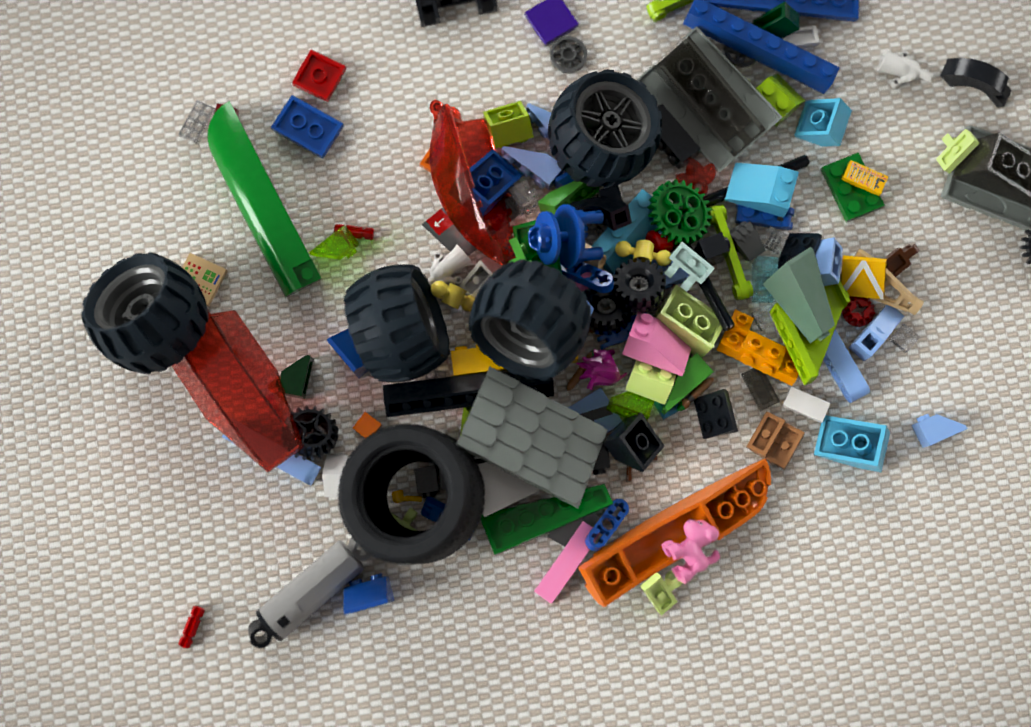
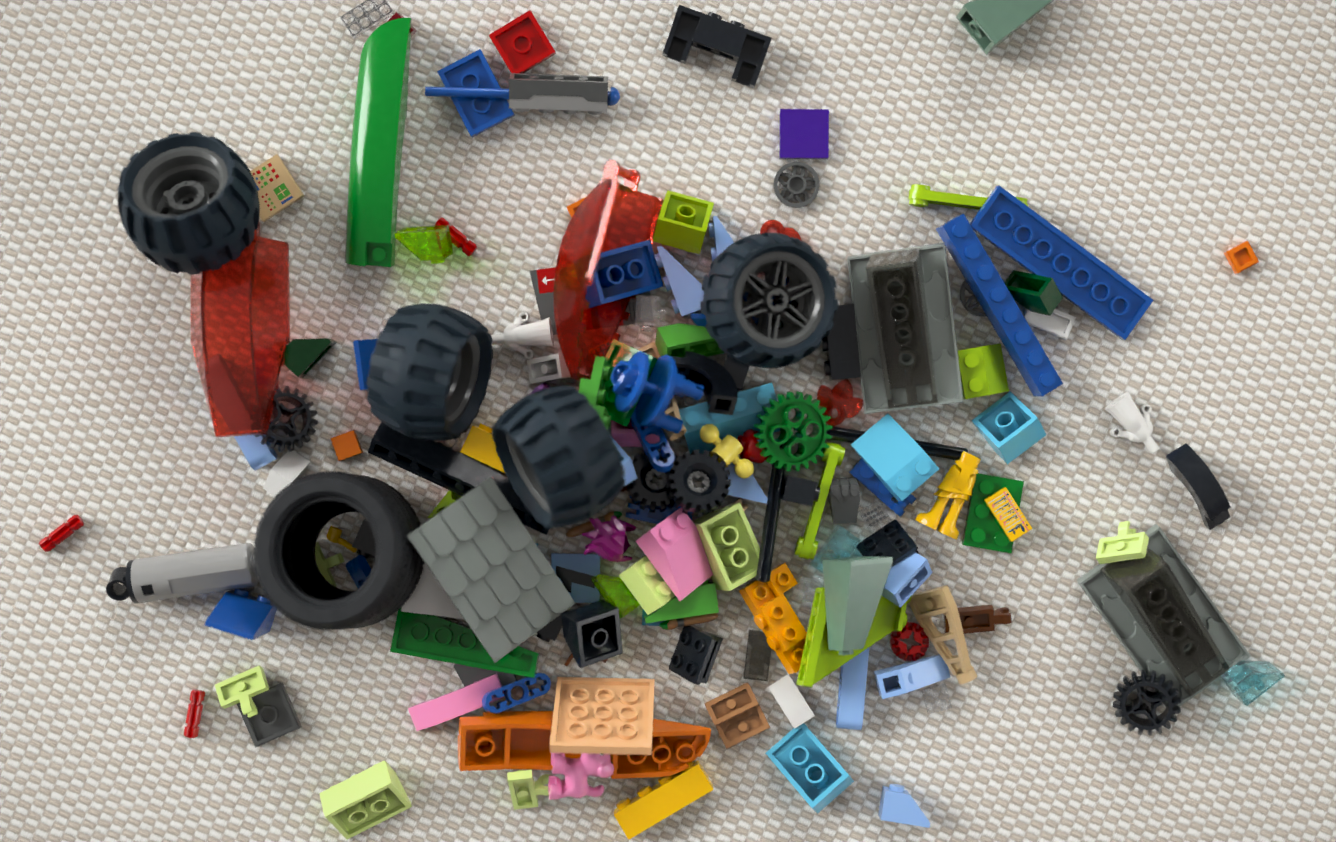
camera: 30 degrees right, 10 degrees up
light yellow piece [431,281,475,311] -> none
light aqua plate [664,242,715,292] -> none
yellow tile [841,255,887,299] -> none
none -> red axle [184,689,205,738]
none -> yellowish green plate [215,665,269,718]
none -> dark grey tile [237,682,302,748]
none -> yellowish green slope [319,760,412,839]
none -> piece [425,73,620,115]
none -> light nougat plate [550,677,655,755]
none -> yellow brick [614,760,713,840]
none -> yellow piece [915,451,981,540]

